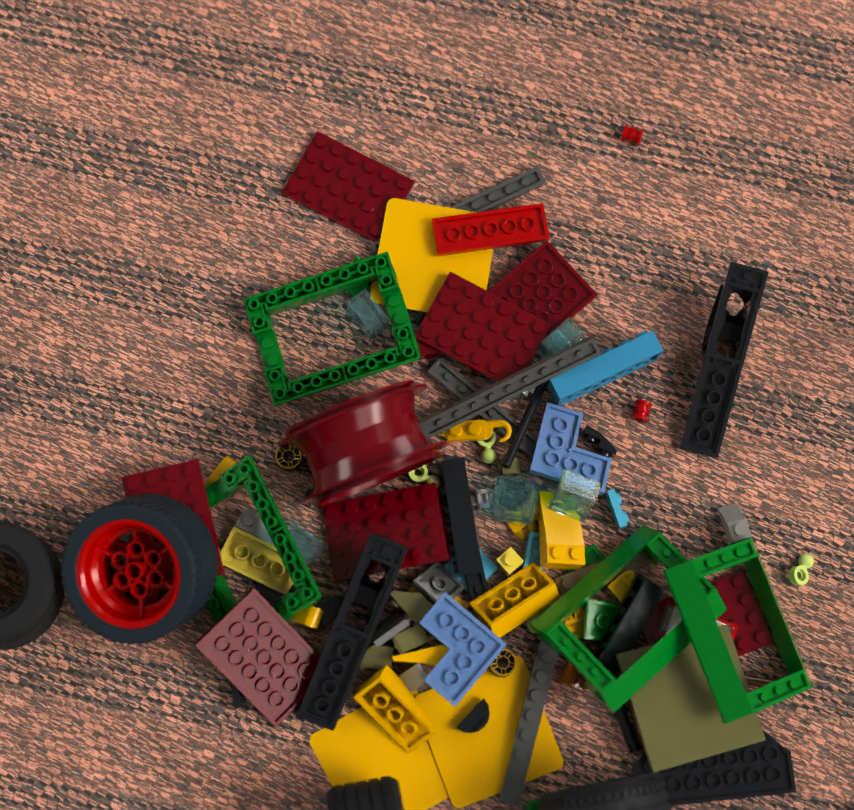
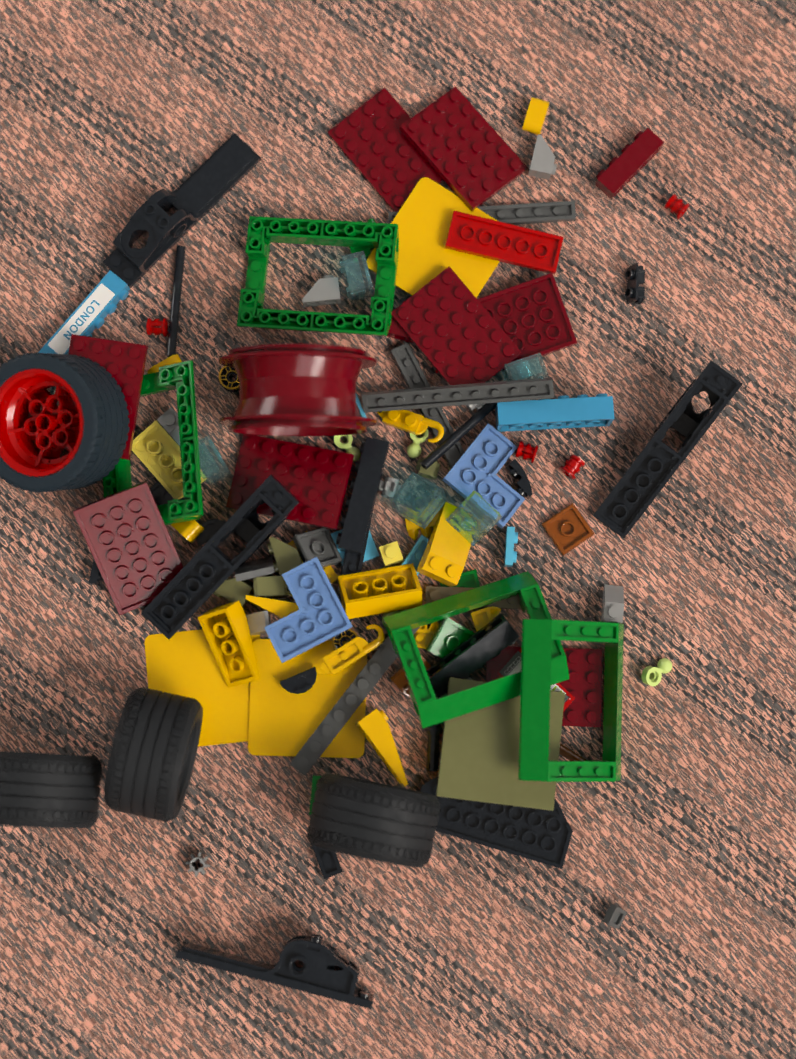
camera: 25 degrees right, 5 degrees up
none -> brick [38,270,130,355]
none -> black piece [103,133,261,288]
none -> red bush [146,318,168,337]
none -> black piece [166,246,186,357]
none -> light grey slope [302,275,341,307]
none -> yellow plate [317,624,385,675]
none -> yellow slope [356,708,408,787]
none -> dark red plate [399,86,528,211]
none -> red bush [515,441,538,463]
none -> yellow beam [522,97,550,135]
none -> light grey slope [528,134,557,180]
none -> dark orange tile [541,503,595,556]
none -> dark red brick [595,128,664,200]
none -> black hinge [625,263,645,304]

